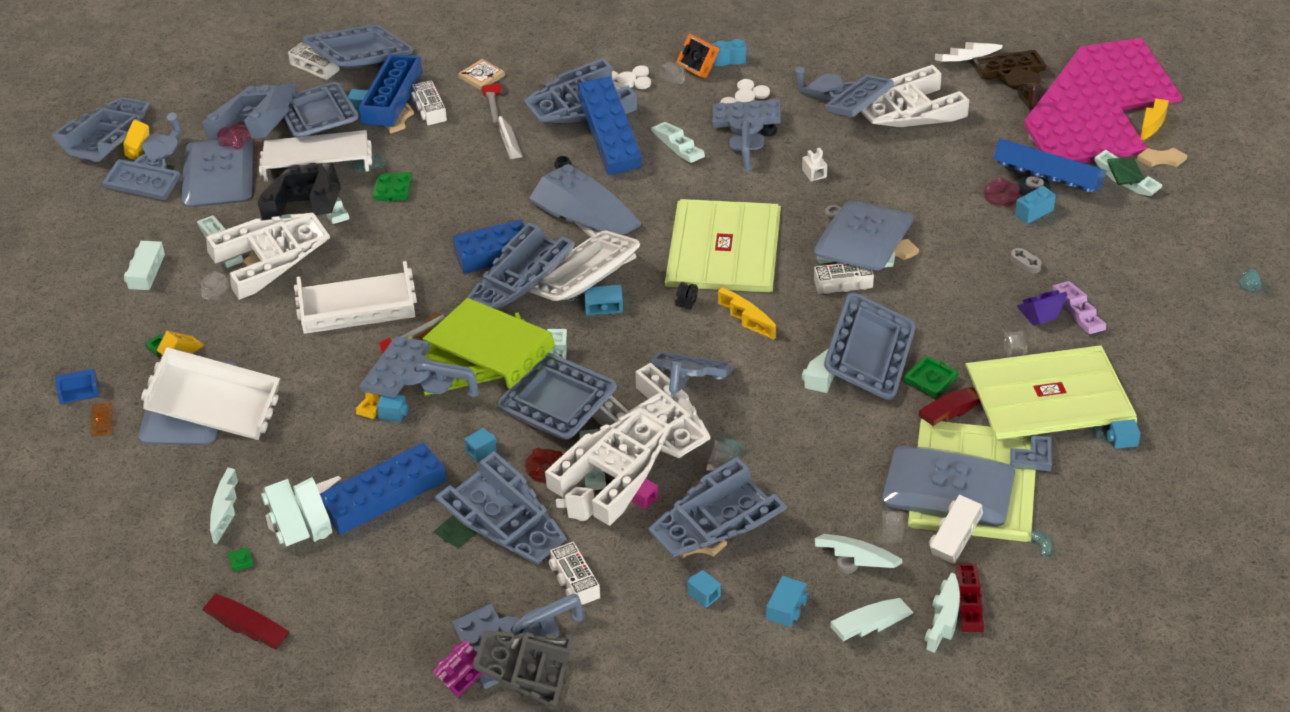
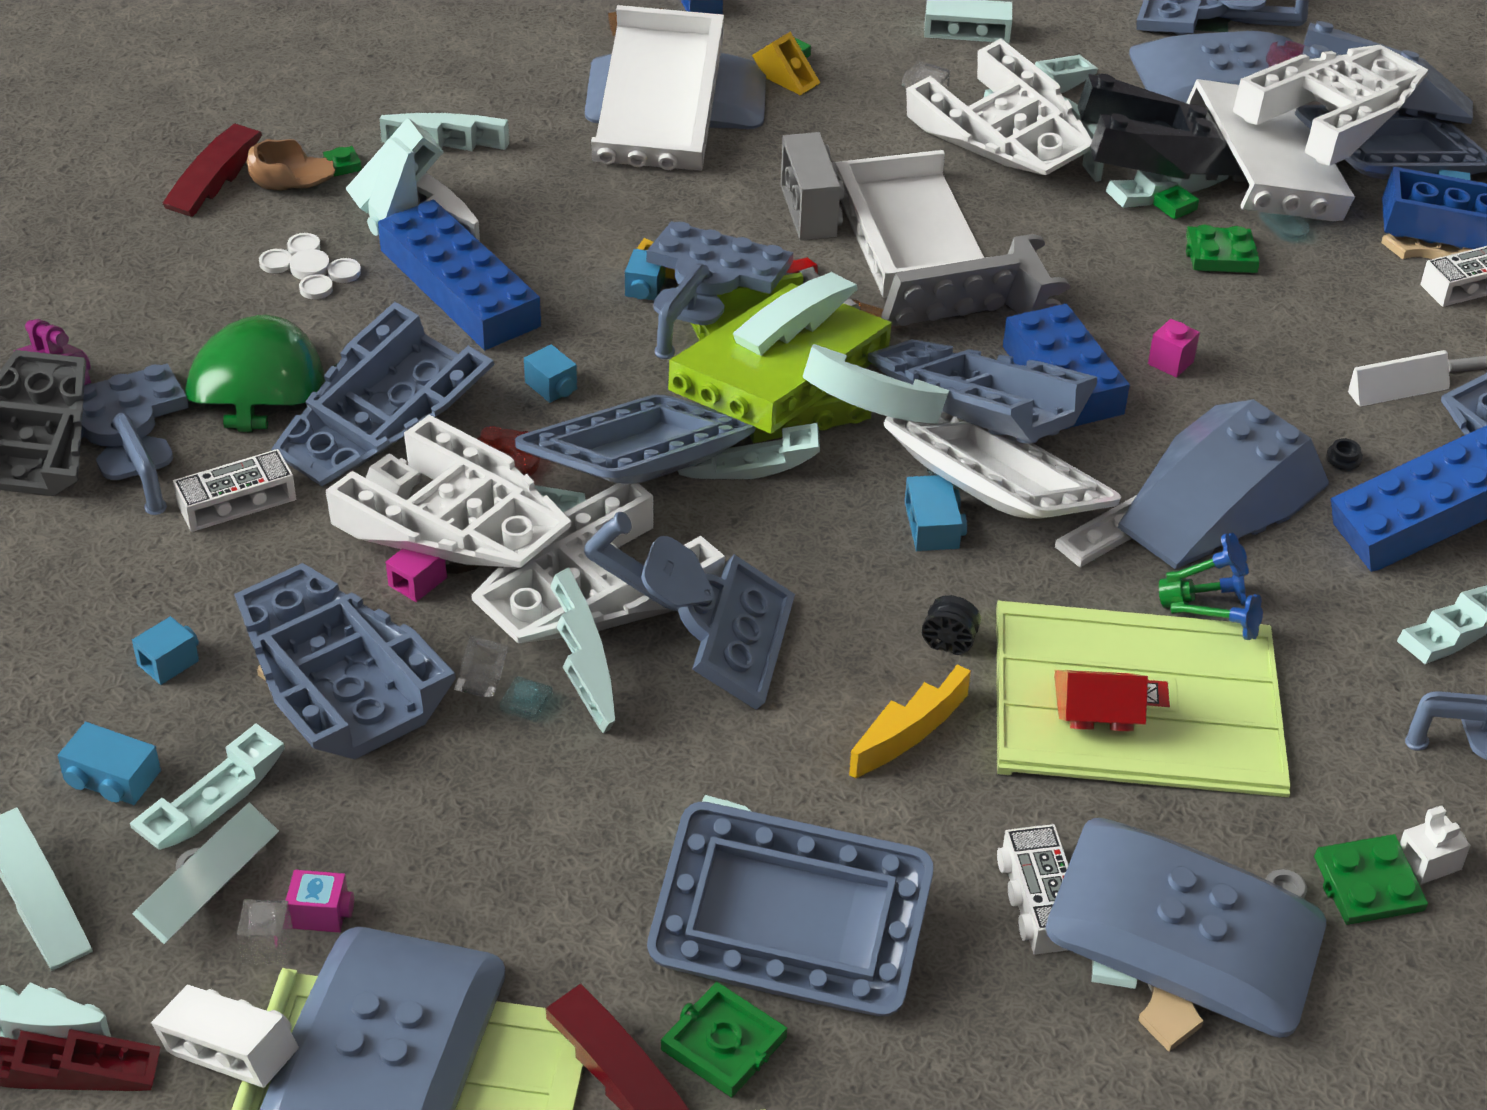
camera: 85 degrees right, 0 degrees up
none -> light aqua slope [130,723,285,850]
none -> green piece [185,315,325,433]
none -> medium nougat hair [247,139,335,191]
none -> white piece [259,233,361,300]
none -> dark pink brick [285,870,354,933]
none -> light aqua slope [550,567,615,733]
none -> light aqua slope [733,272,858,356]
none -> light grey brick [780,132,844,240]
none -> light aqua slope [803,344,949,424]
none -> light grey hinge [881,234,1070,327]
none -> red slope [1054,670,1148,731]
none -> dark pink brick [1148,319,1200,378]
none -> green plate [1153,184,1199,220]
none -> plant [1159,532,1263,640]
none -> white wedge [1233,45,1428,166]
none -> green plate [1314,834,1428,925]

